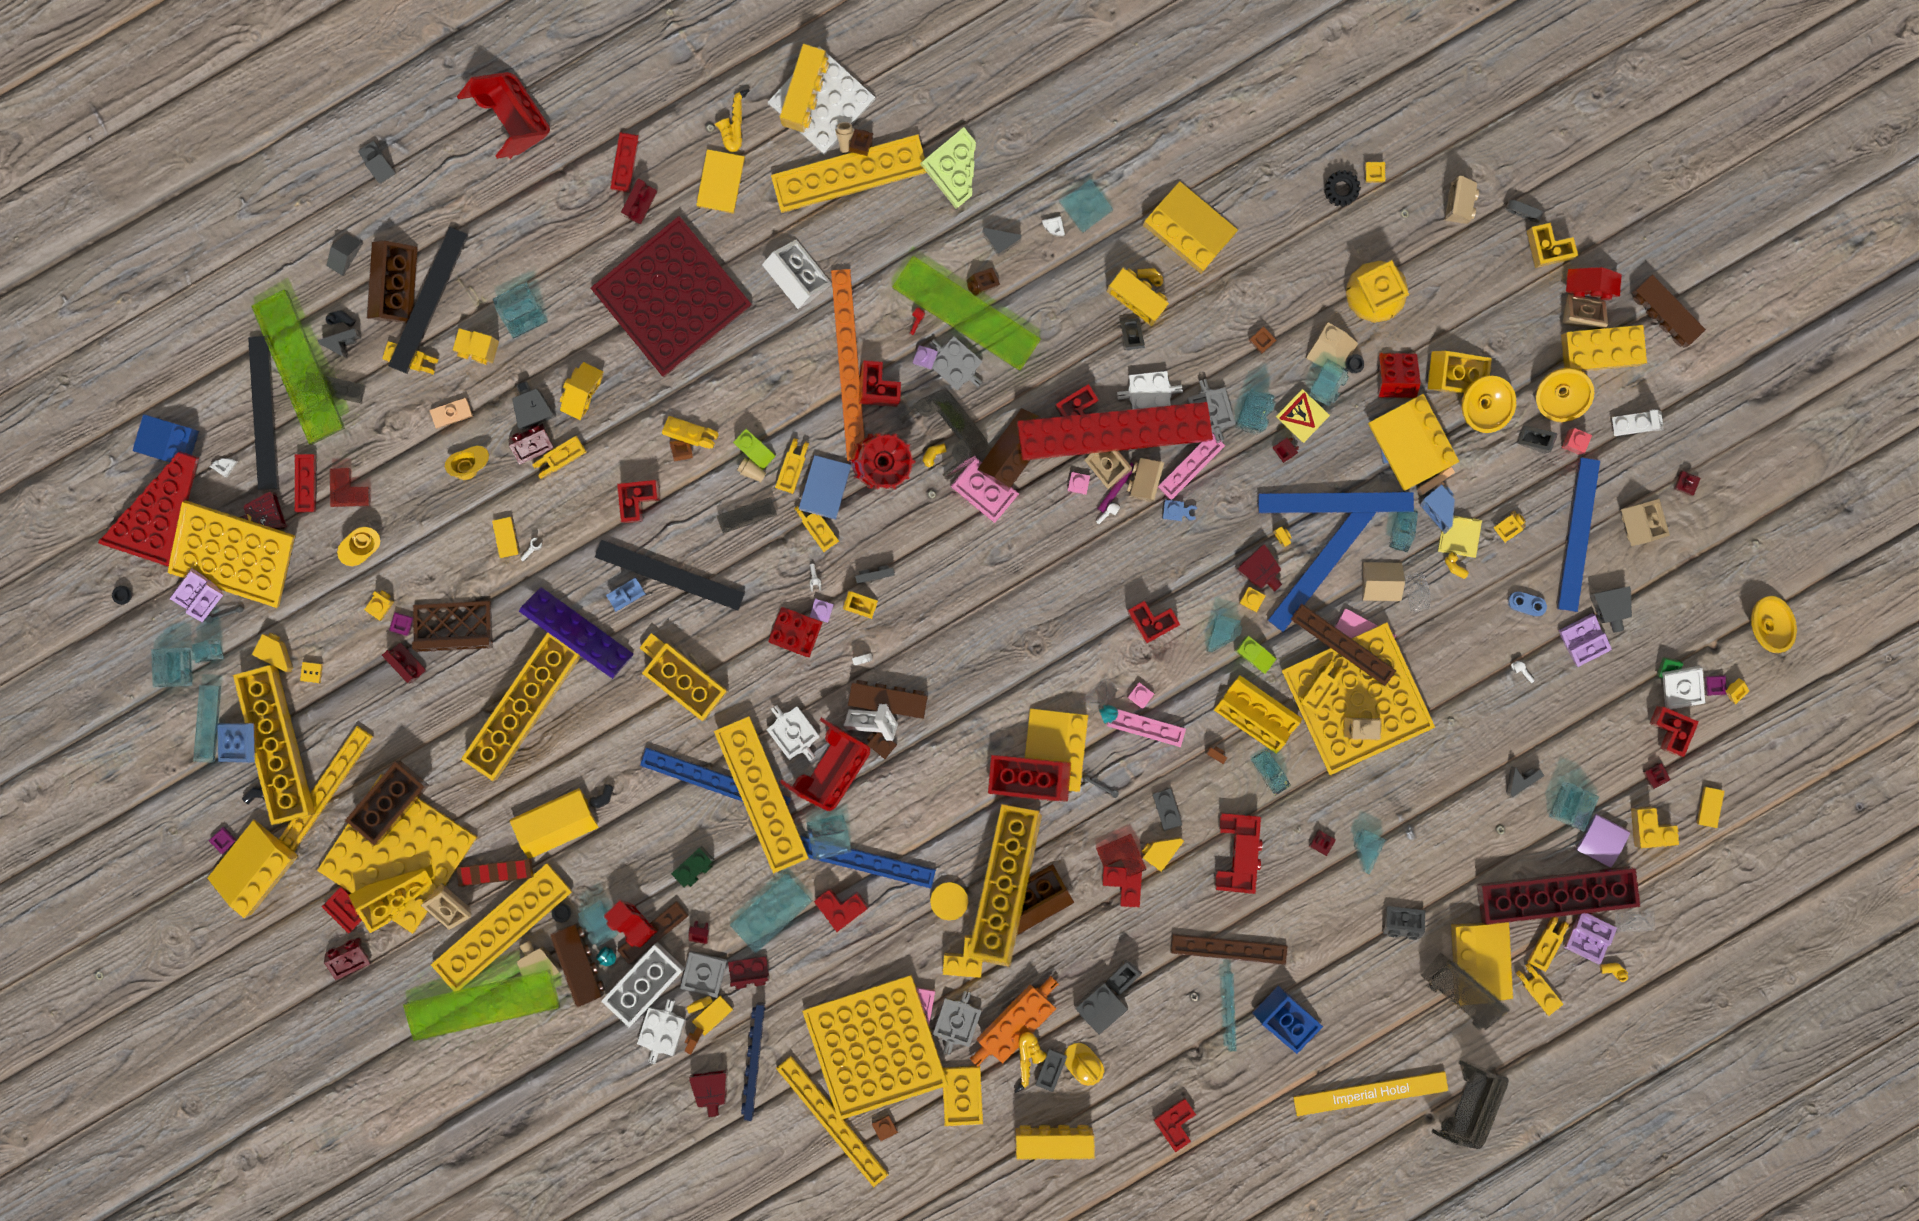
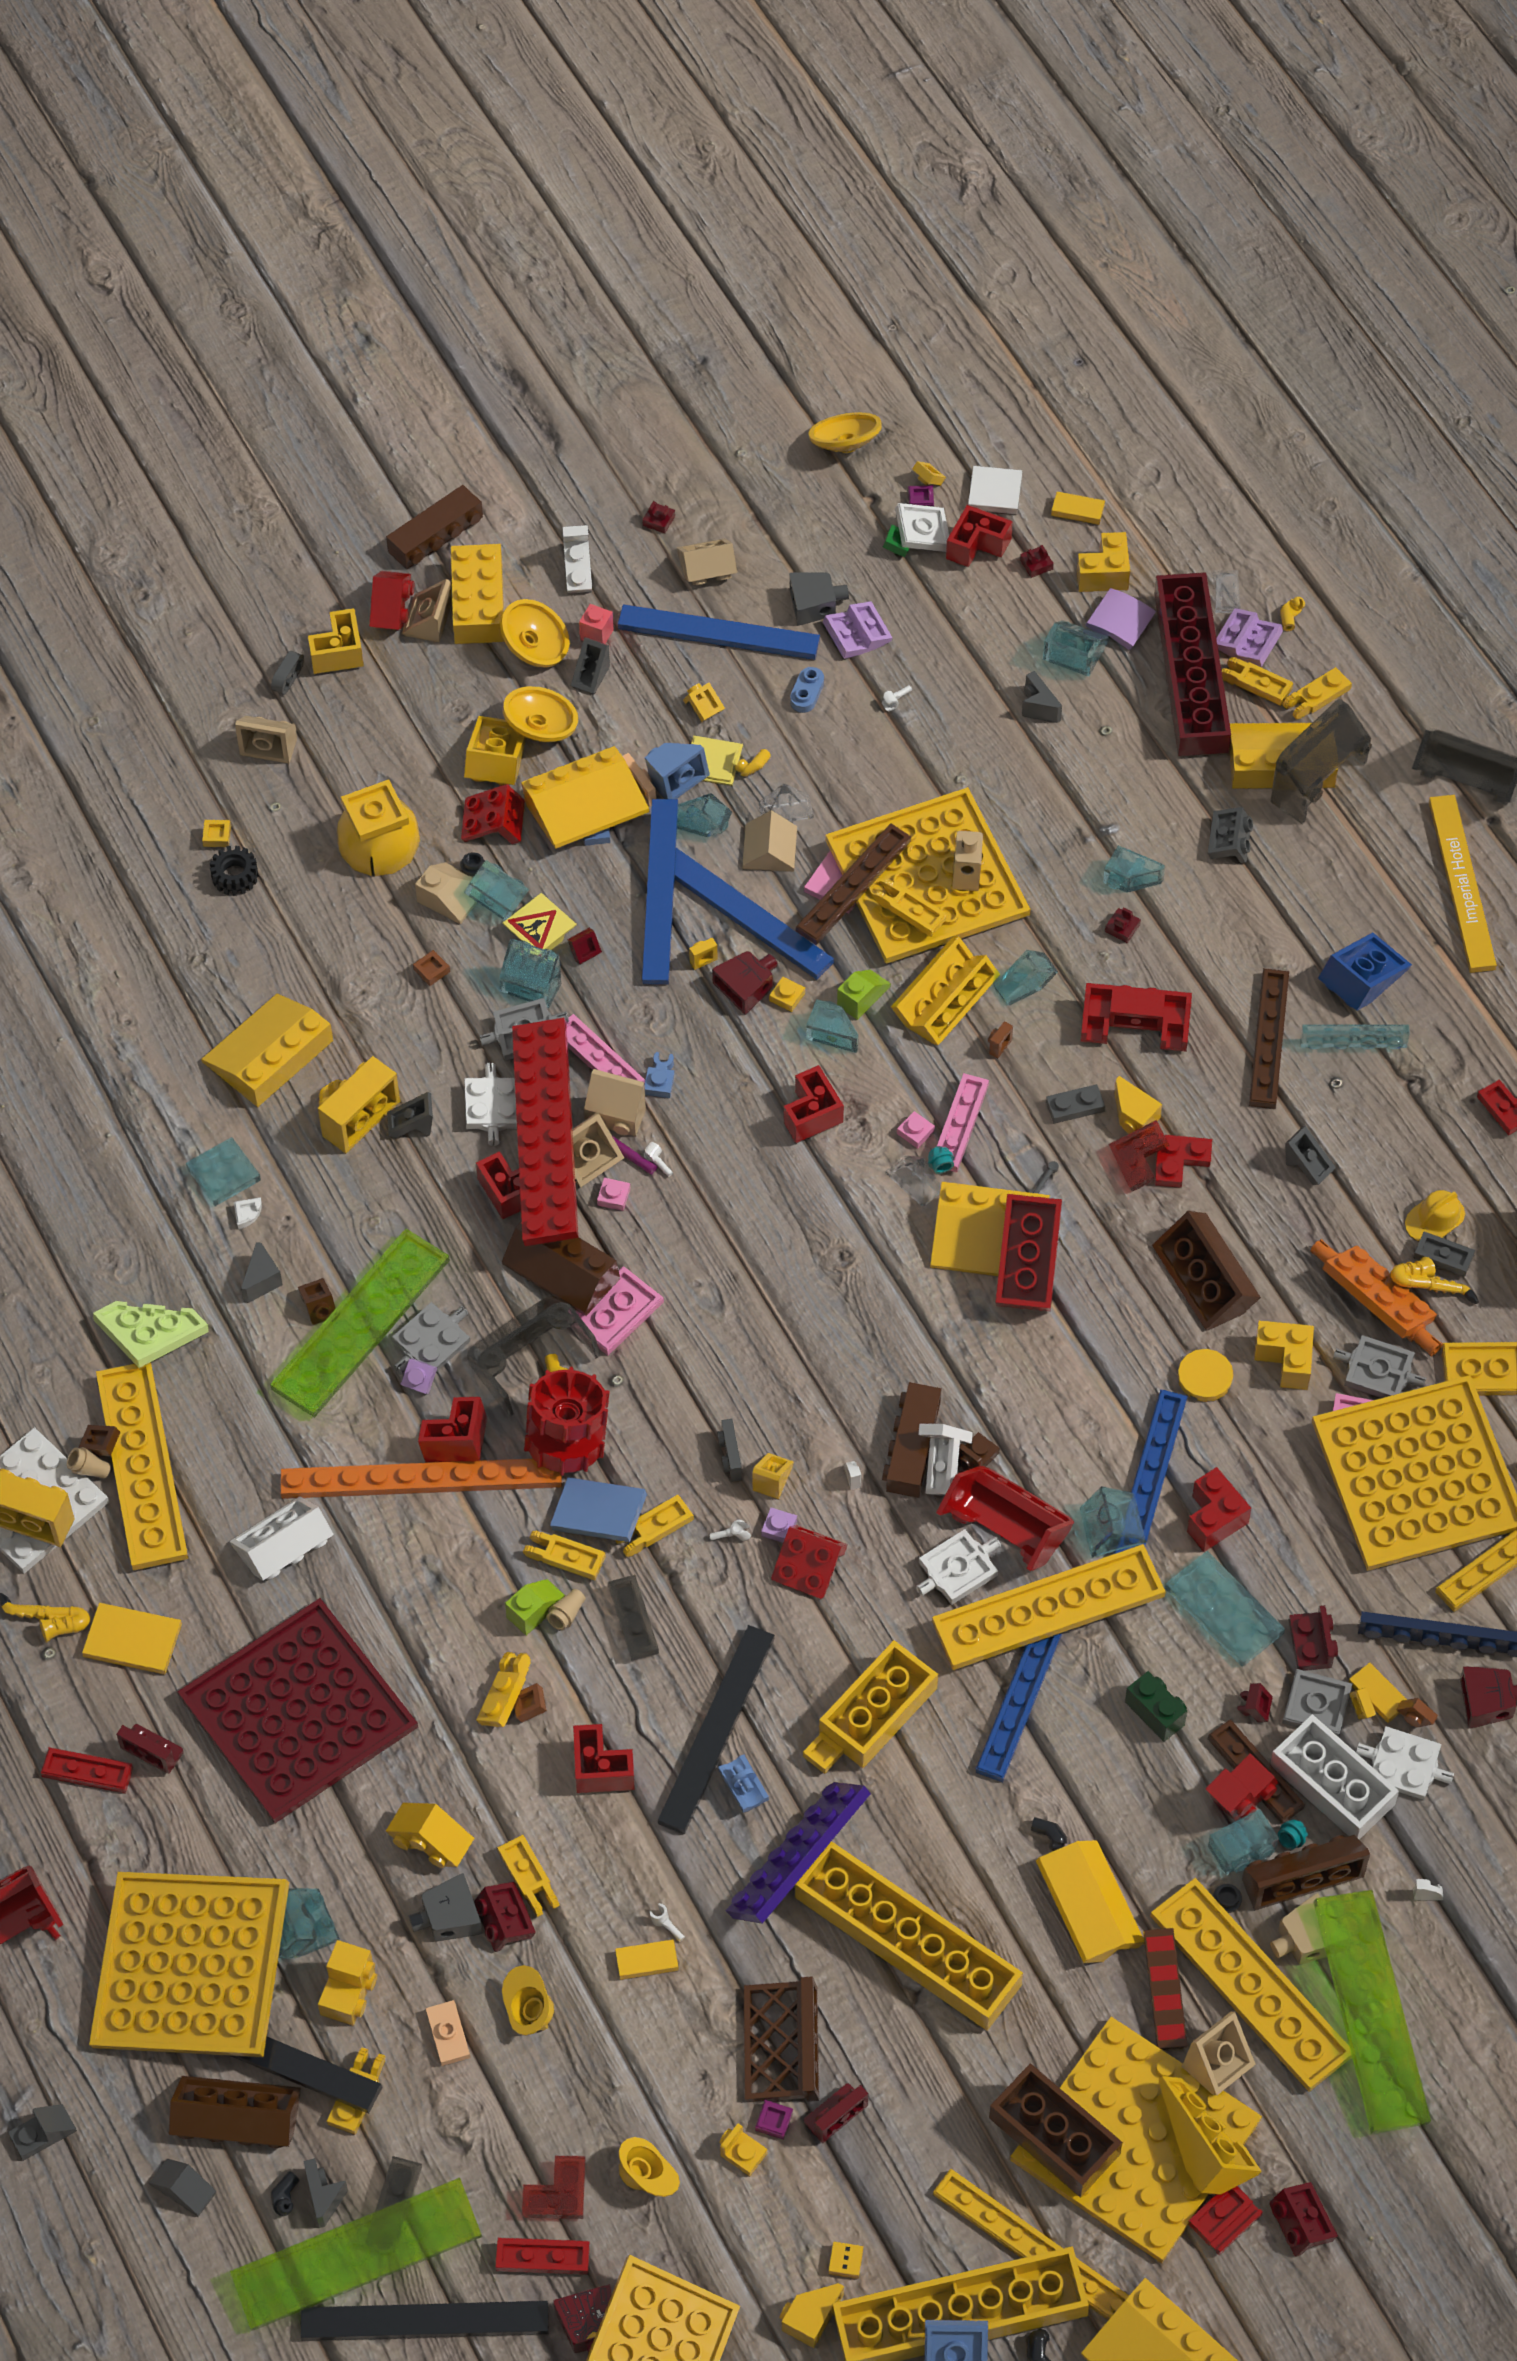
camera: 90 degrees left, 30 degrees down
red hand [909,308,925,335] -> none
yellow brick [969,804,1042,967] -> none
dark grey slope [1074,981,1128,1035] -> none
none -> yellow plate [89,1872,290,2057]
none -> white tile [968,466,1022,514]
none -> white tile [1413,1879,1443,1900]

